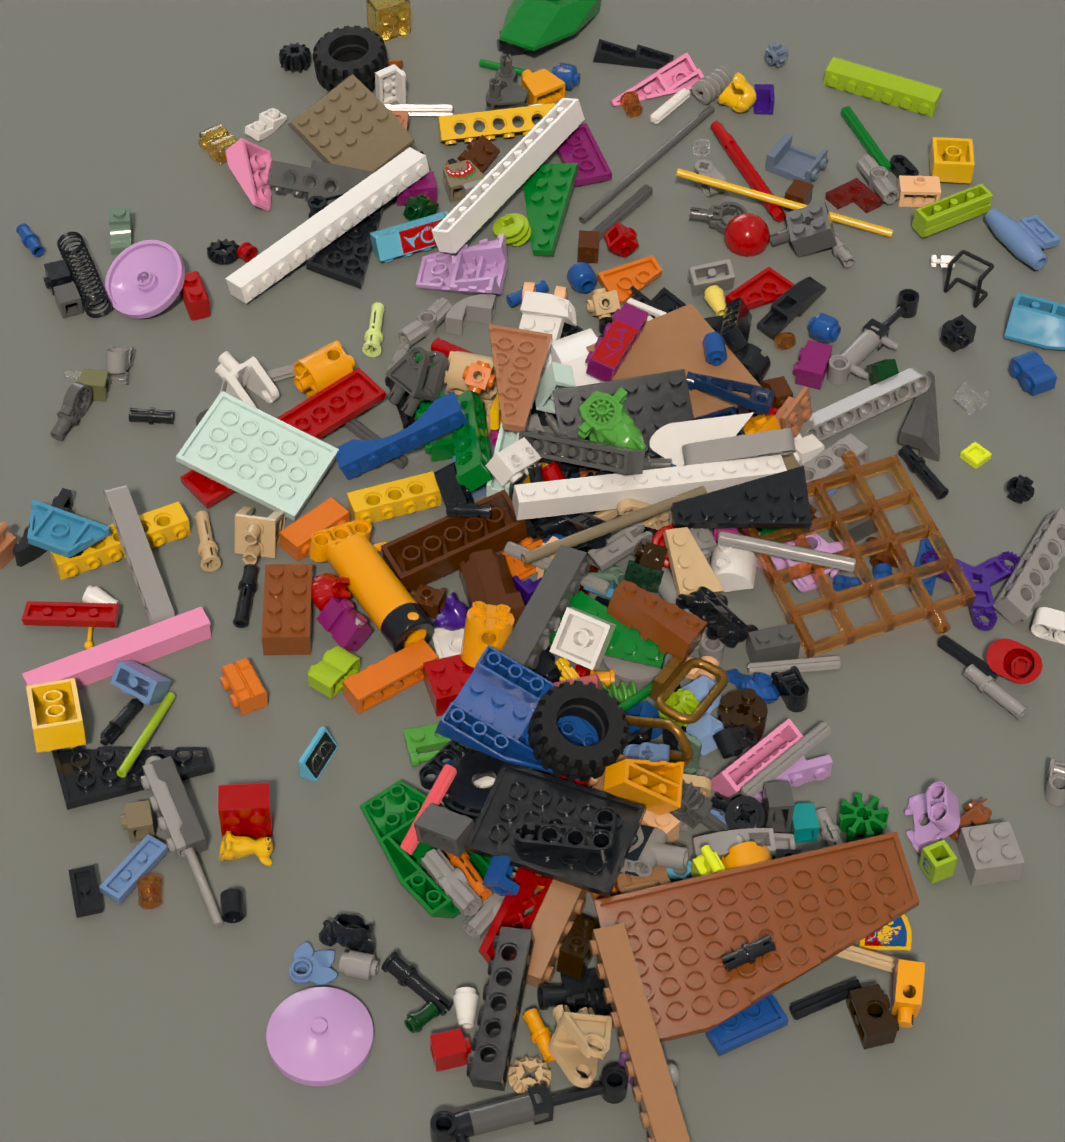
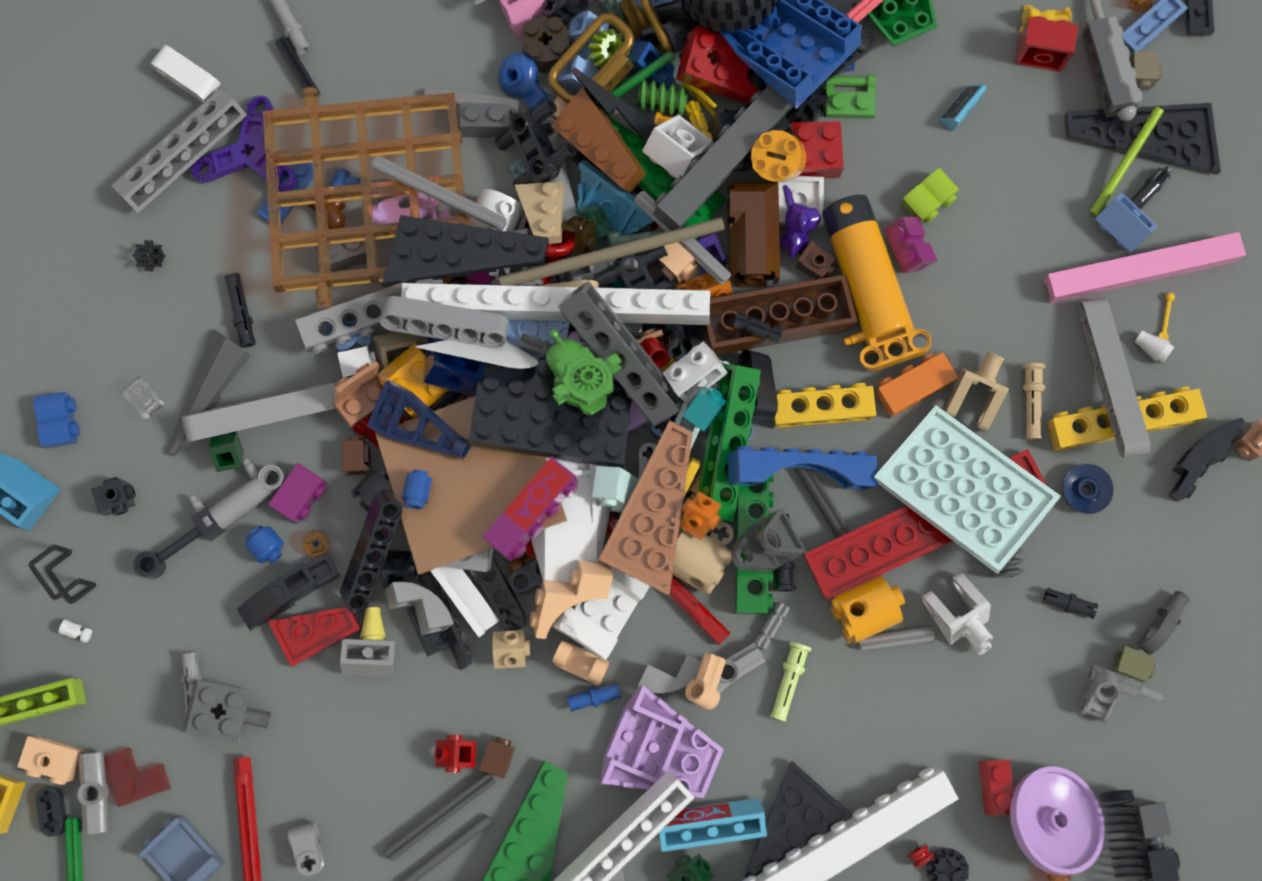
camera: 165 degrees left, 30 degrees up
red plate [22,601,120,628] -> none
yellow brick [26,678,86,753] -> none
dark azure wing [27,499,111,558] -> none
orange brick [219,658,268,715] -> none
black pin [233,564,258,628] -> none
dark orange brick [262,564,313,655] -> none
red hair [311,573,352,612] -> none
orange brick [342,639,439,715] -> none
lime piece [492,213,531,247] -> none
blue head [567,262,597,293] -> none
orange wing [597,255,662,305] -> none
yellow piece [676,168,893,238] -> none
dark grey pin [689,202,747,235] -> none
red piece [724,213,770,257] -> none
black piece [771,666,809,712] -> none
reddish brown brick [783,179,814,211] -> none
neon yellow tile [960,442,992,469] -> none
red piece [986,638,1043,684] -> none
none -> light grey brick [385,582,453,635]
none -> light nougat arch [530,560,613,639]
none -> black slope [570,67,658,141]
none -> teal brick [683,386,726,431]
none -> light nougat piece [685,653,726,710]
none -> dark blue dish [1062,464,1114,514]

